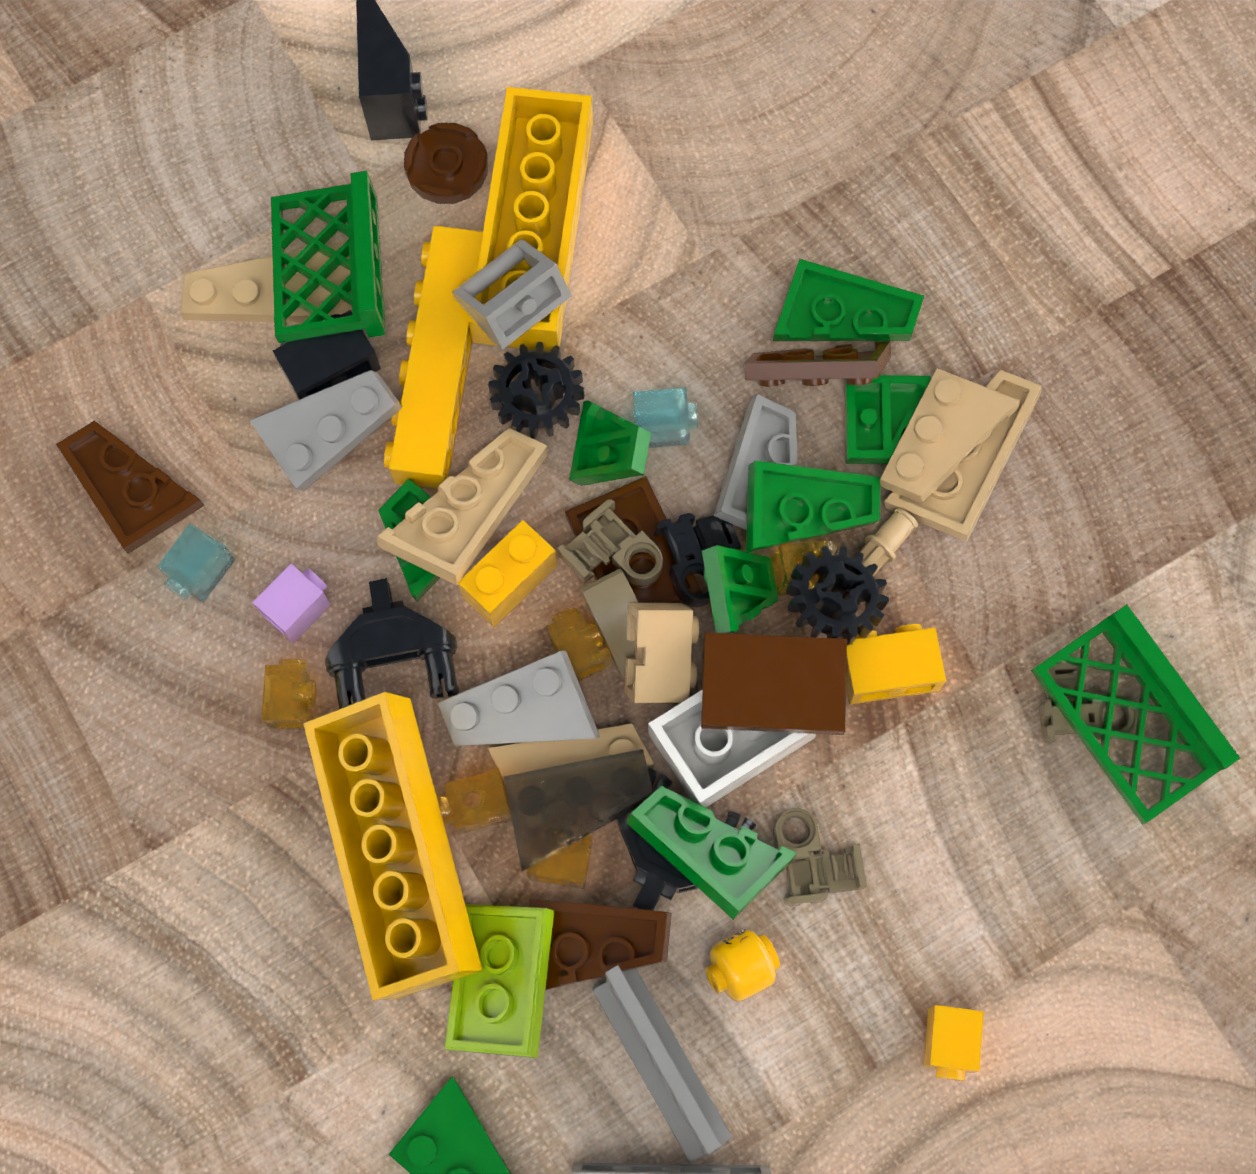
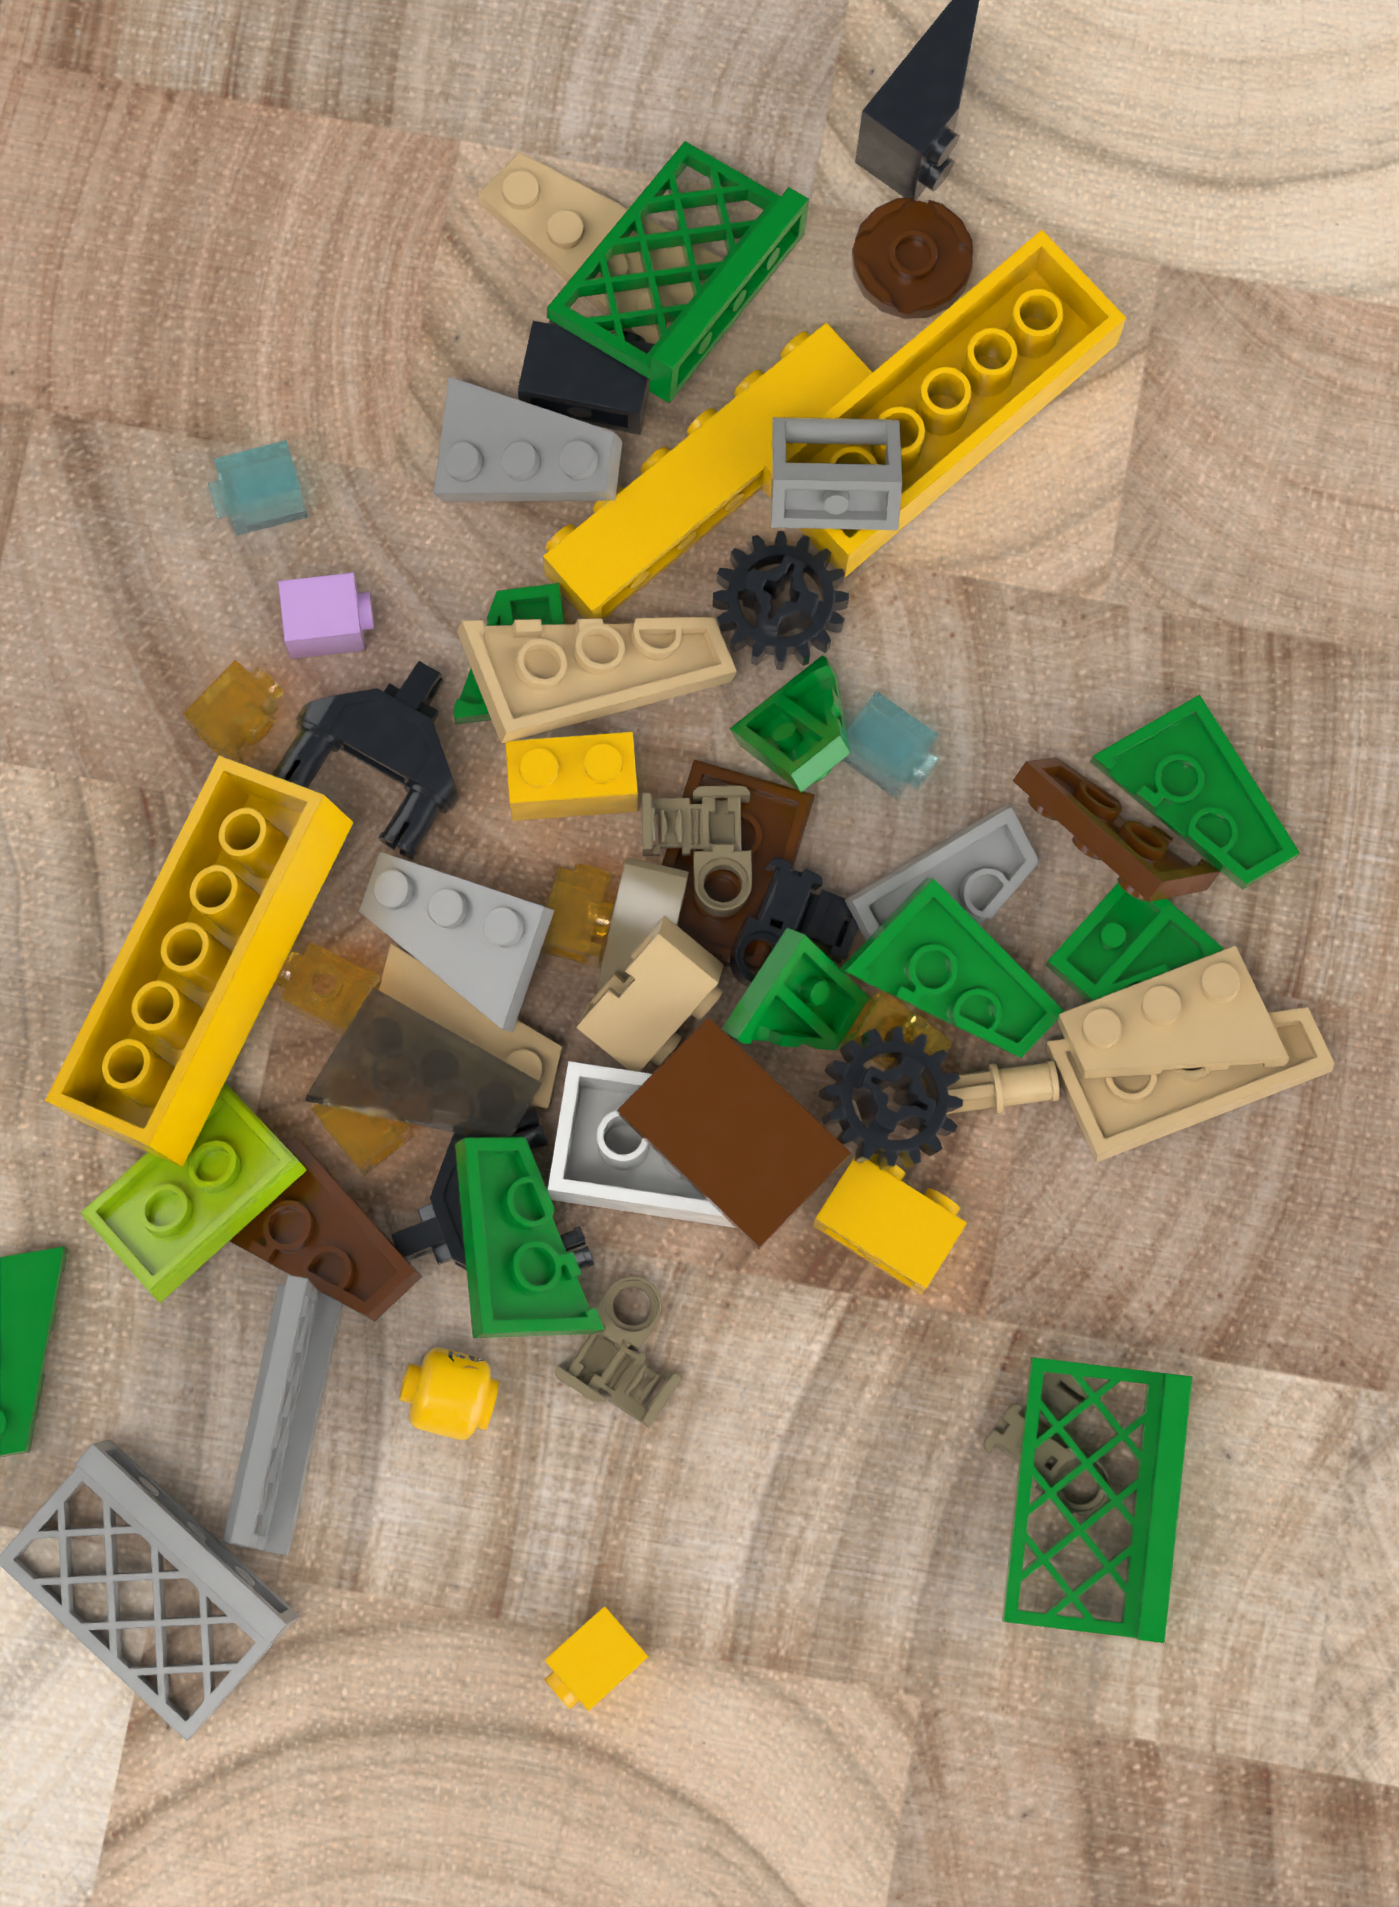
camera: 35 degrees right, 5 degrees up
reddish brown wing [56,421,205,554] -> none

